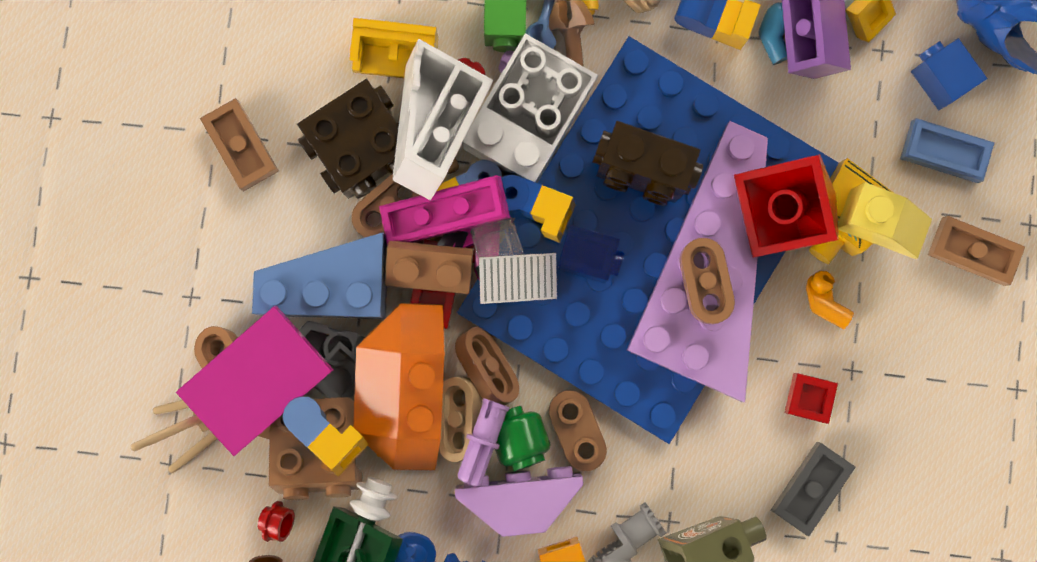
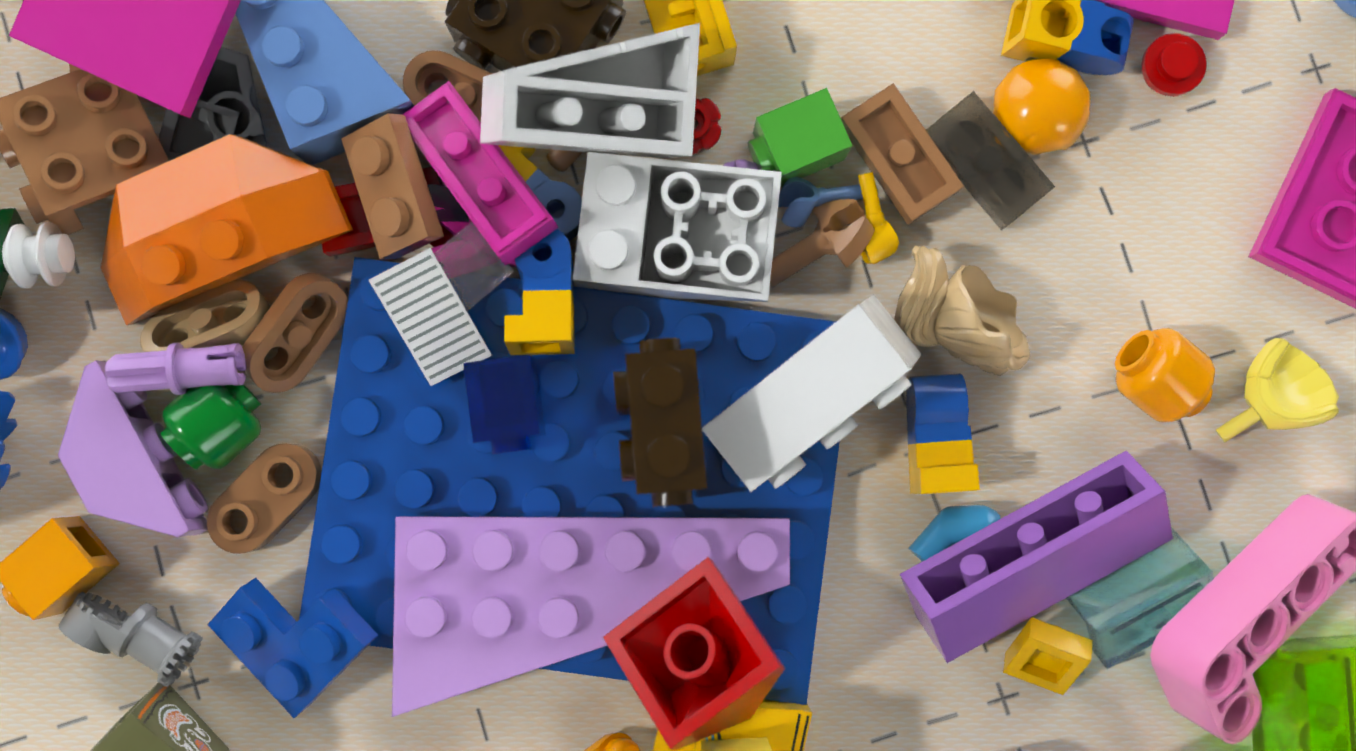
camera: 65 degrees right, 0 degrees up
leg [283,396,369,477] -> none
medium nougat plate [679,238,735,324] -> none
none -> blue plate [207,578,378,718]
none -> white wedge [702,294,921,492]

